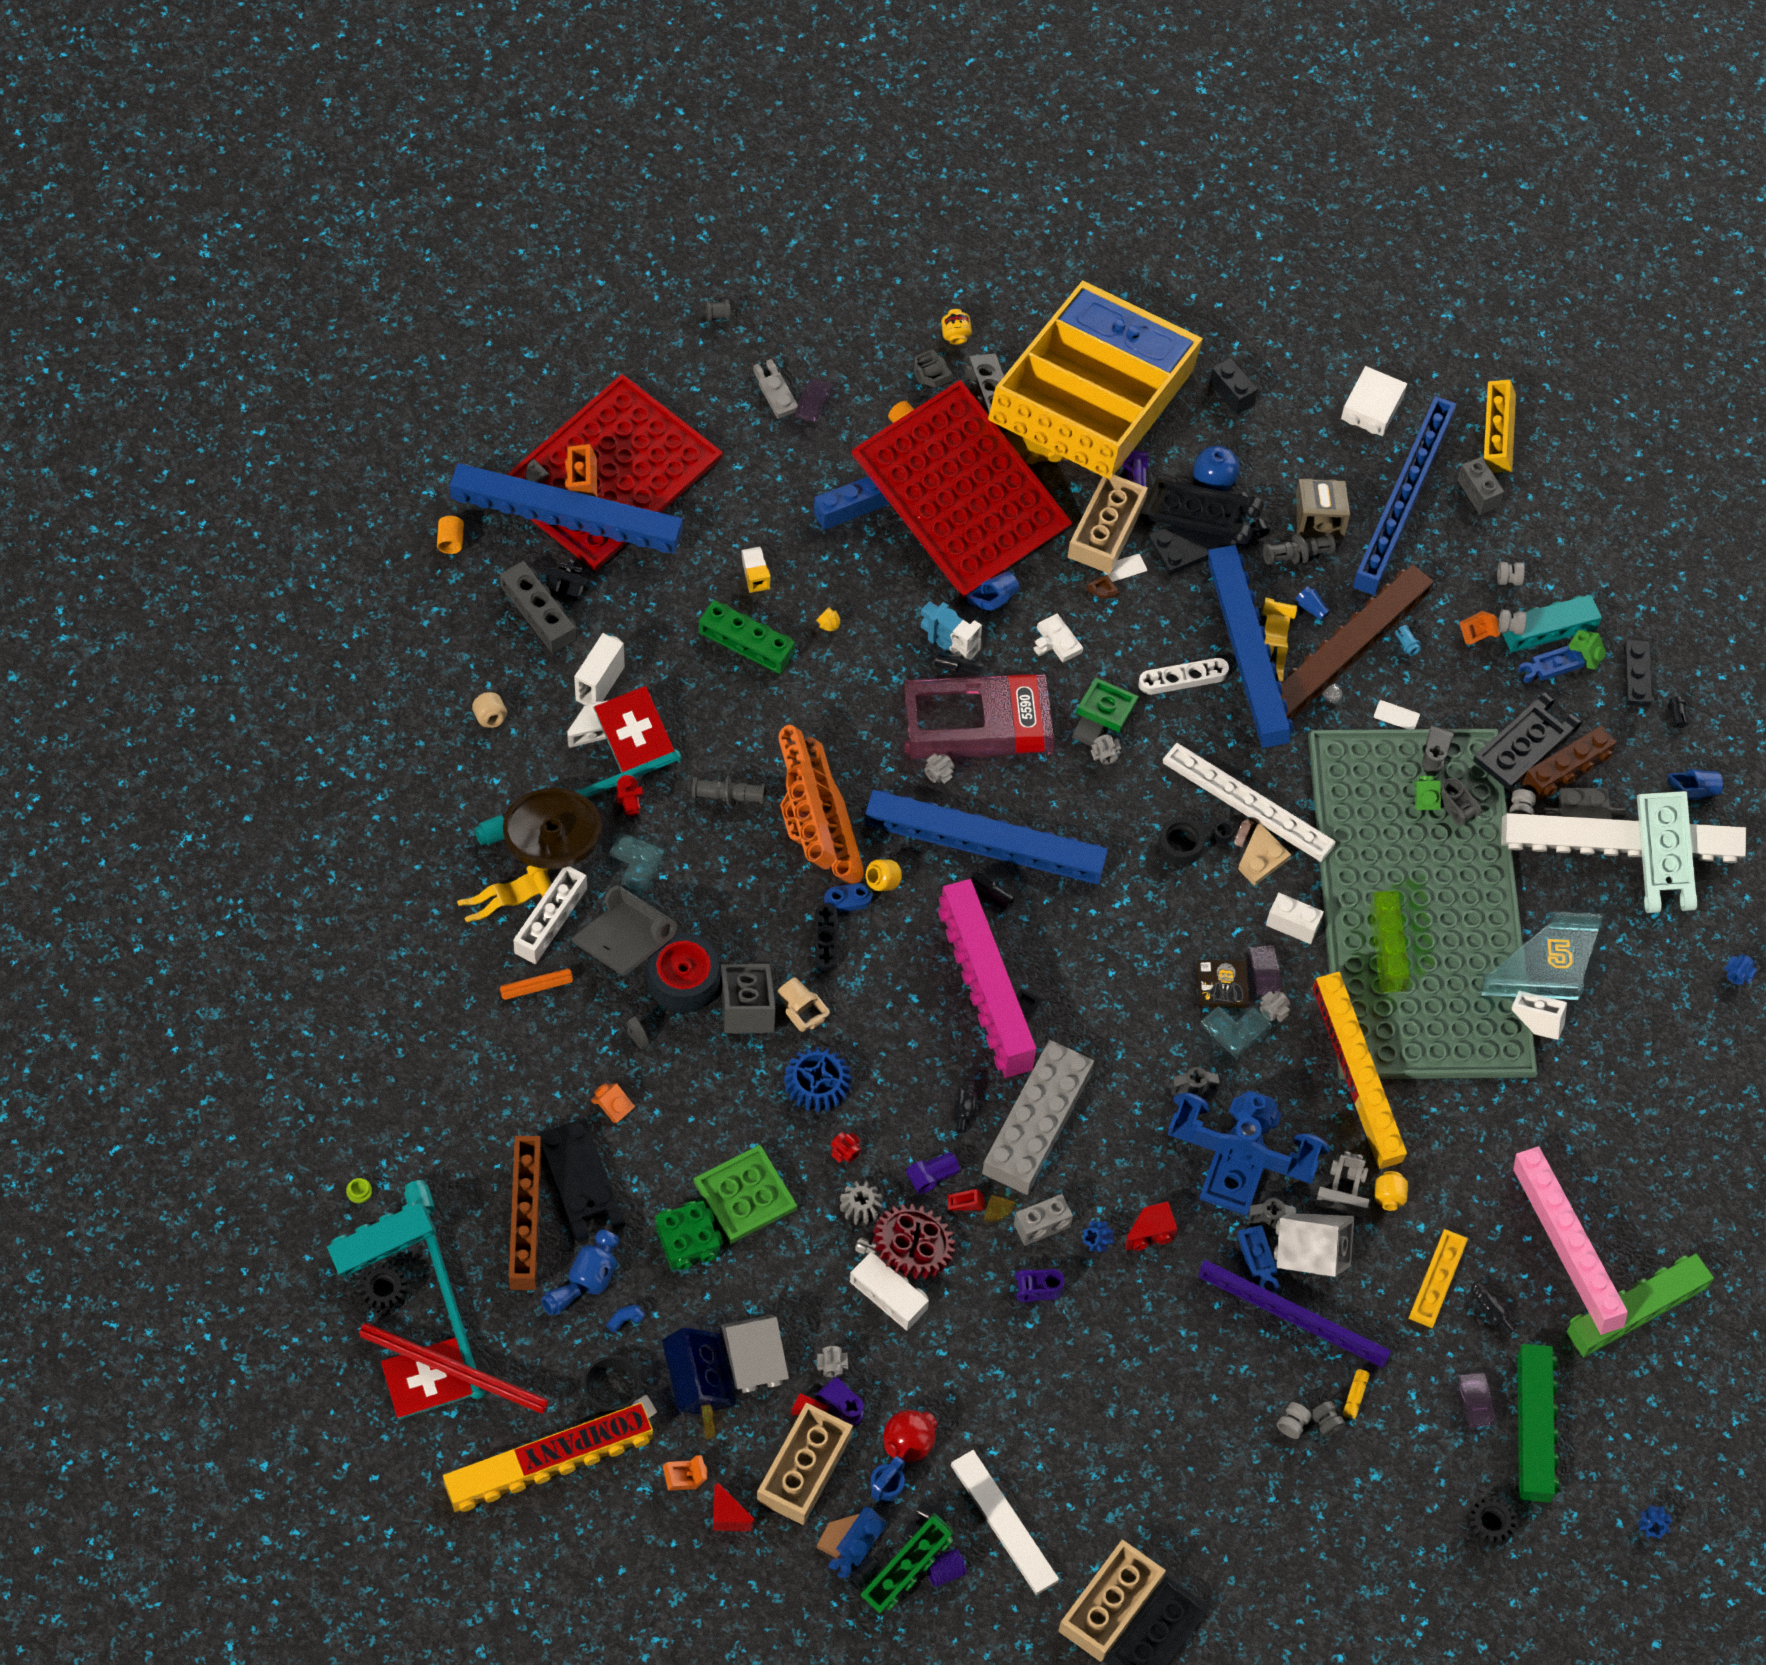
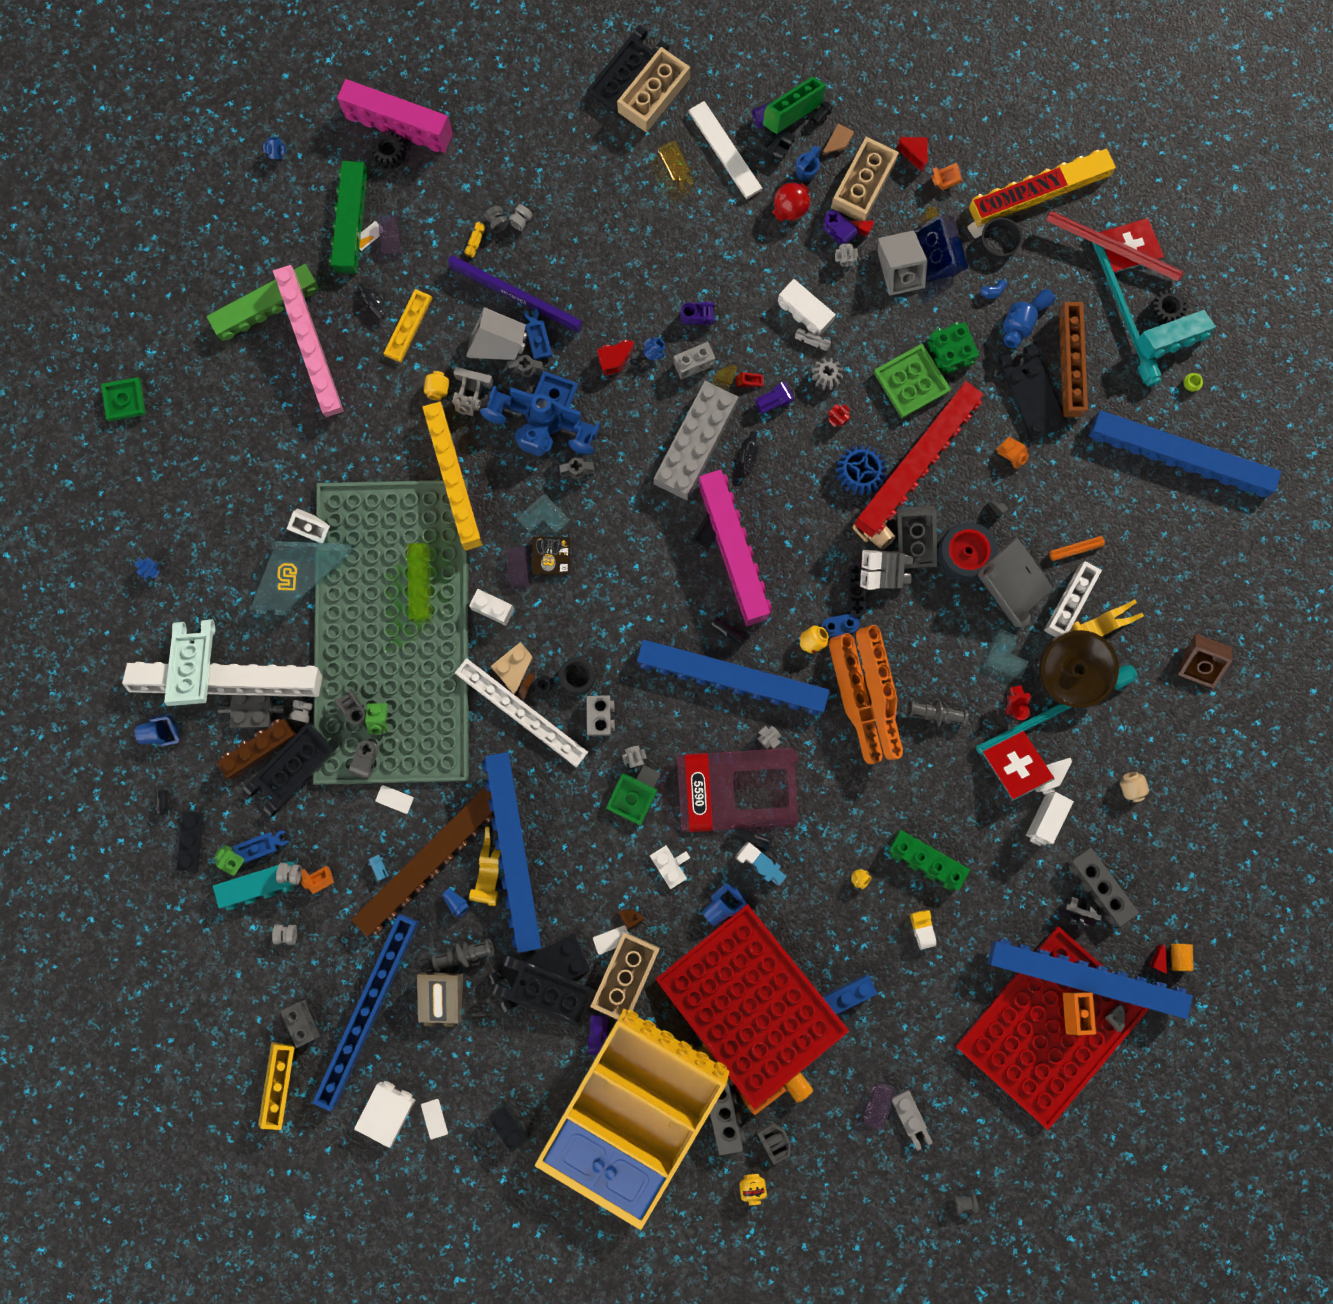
camera: 175 degrees left, 20 degrees up
blue plate [829,1507,887,1578] -> none
dark red gear [872,1204,955,1279] -> none
white beam [1138,658,1229,695] -> none
blue cylinder [1193,445,1239,492] -> none
light grey gear [1260,991,1290,1022] -> none
clear hinge [1321,683,1342,704] -> none
none -> dark pink brick [337,79,453,153]
none -> white sticker [360,221,385,251]
none -> white sticker [421,1099,448,1139]
none -> light grey brick [587,696,615,736]
none -> clear yellow plate [659,140,693,191]
none -> red brick [854,381,984,538]
none -> hips [860,550,913,590]
none -> blue brick [1089,410,1282,497]
none -> red piece [1149,944,1167,974]
none -> reddish brown slope [1178,634,1233,689]

